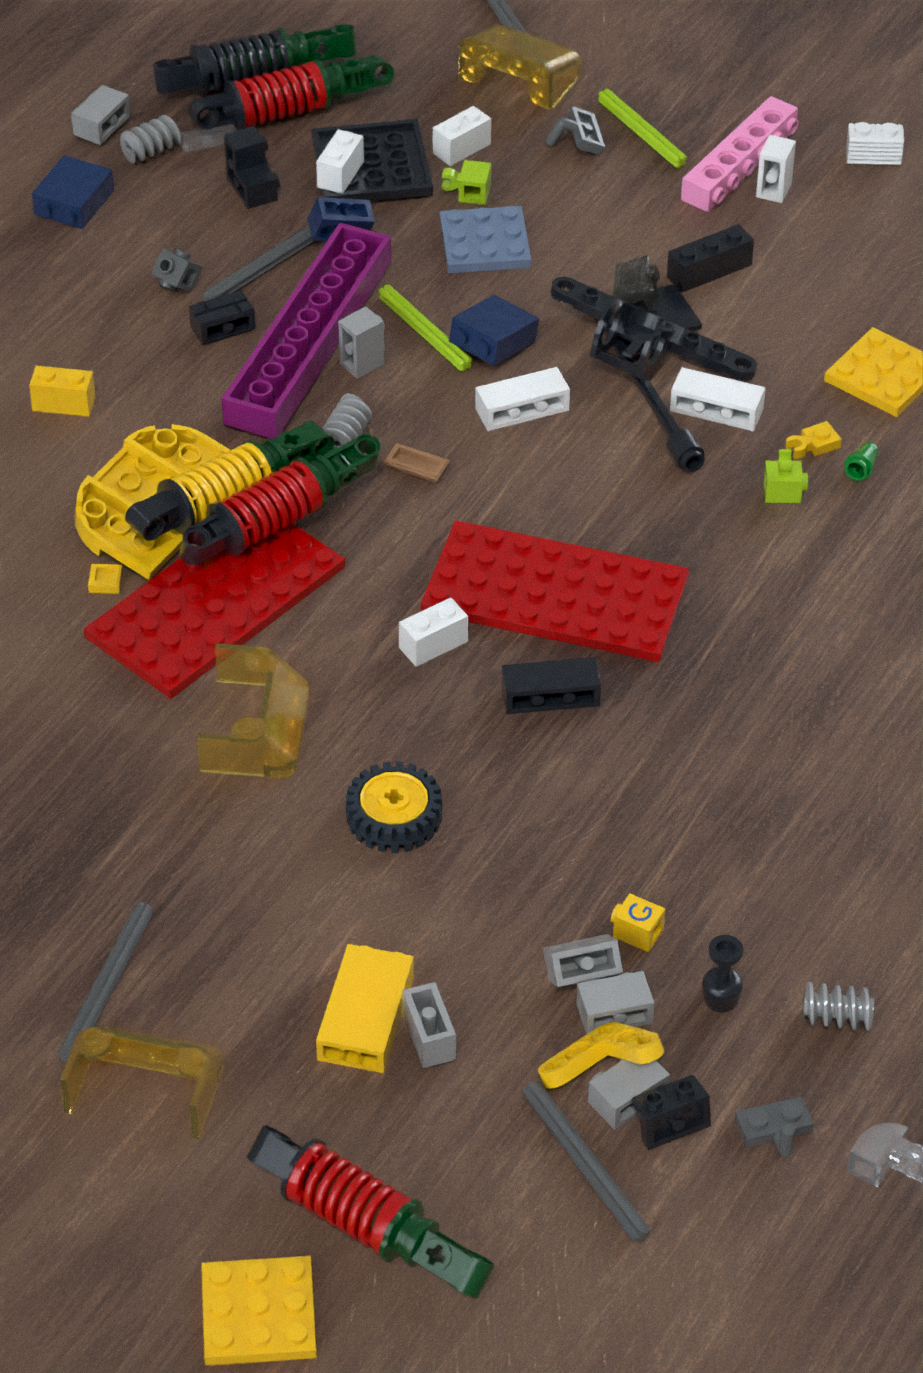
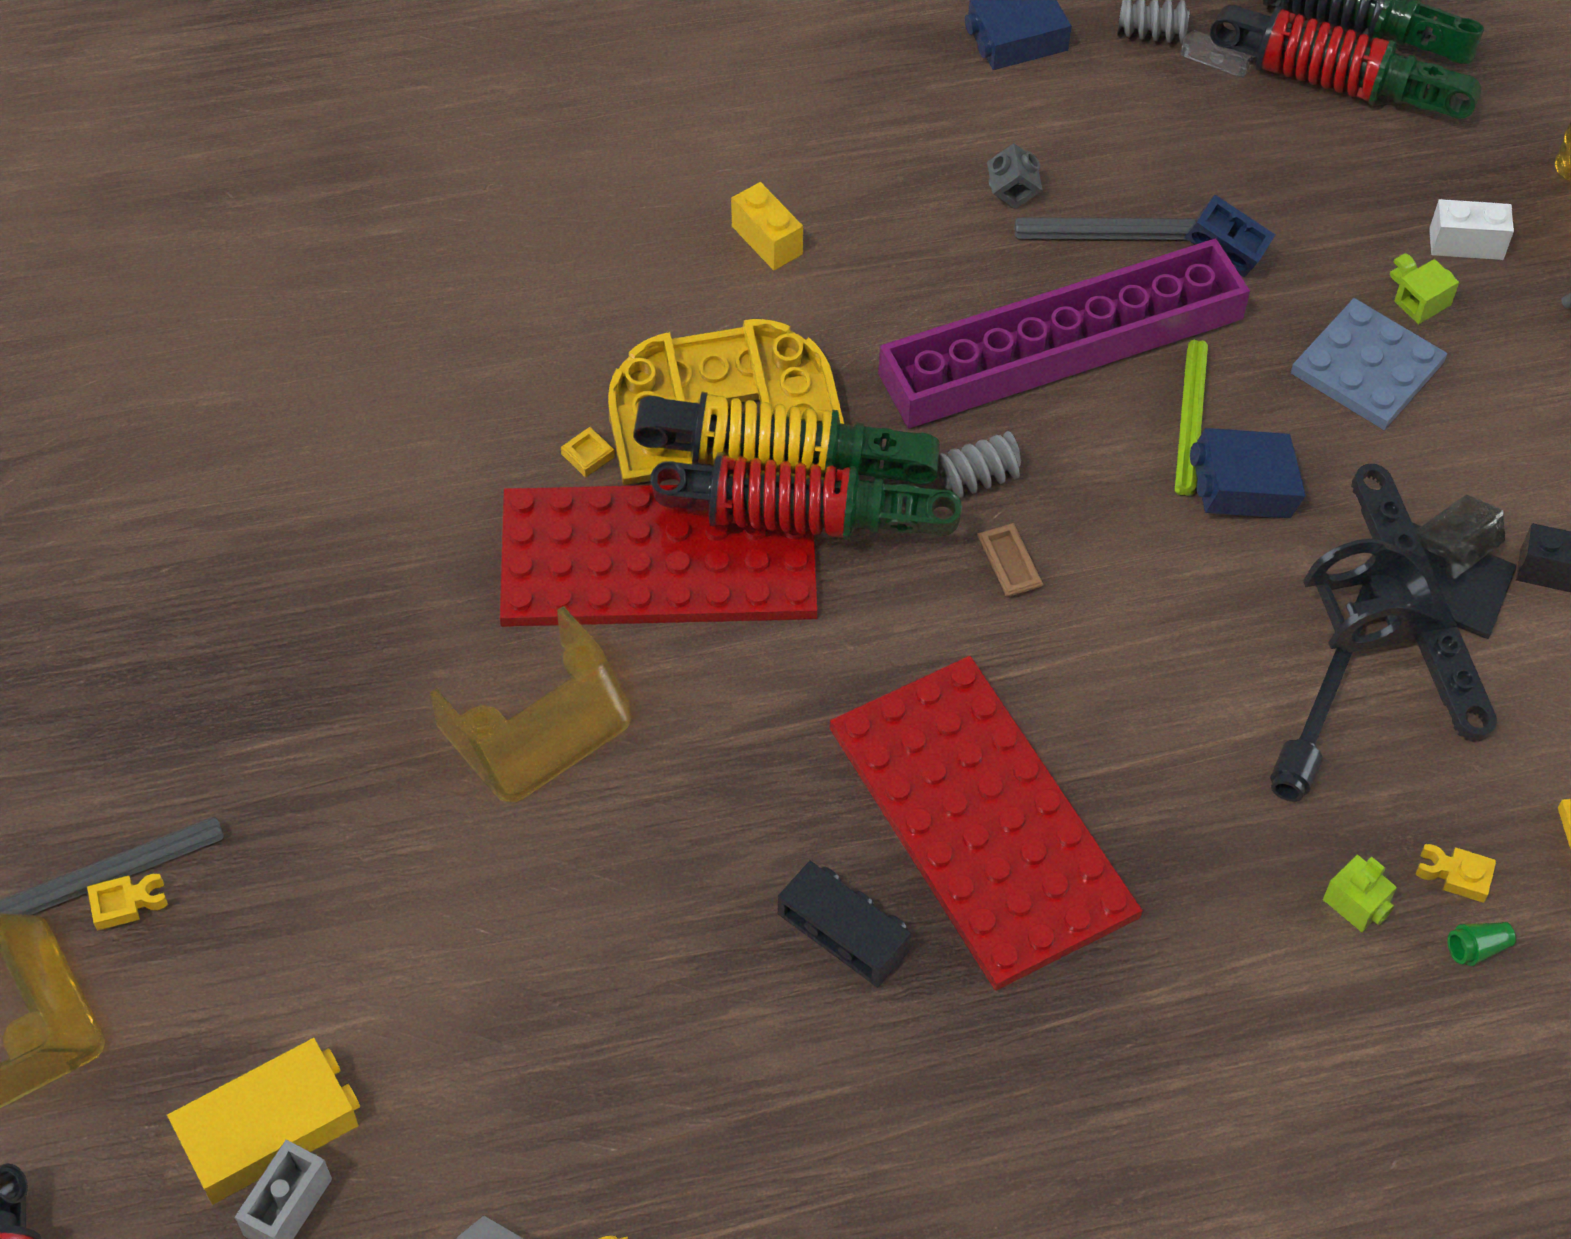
camera: 45 degrees right, 10 degrees up
black brick [189,290,256,345] -> none
black brick [224,126,280,209] -> none
black plate [311,119,433,201] -> none
white brick [316,129,364,194] -> none
light grey brick [338,306,385,379] -> none
wheel [346,761,443,853] -> none
white brick [399,597,468,667] -> none
white brick [475,367,570,431] -> none
white brick [670,367,766,431] -> none
none -> yellow plate [87,874,168,931]

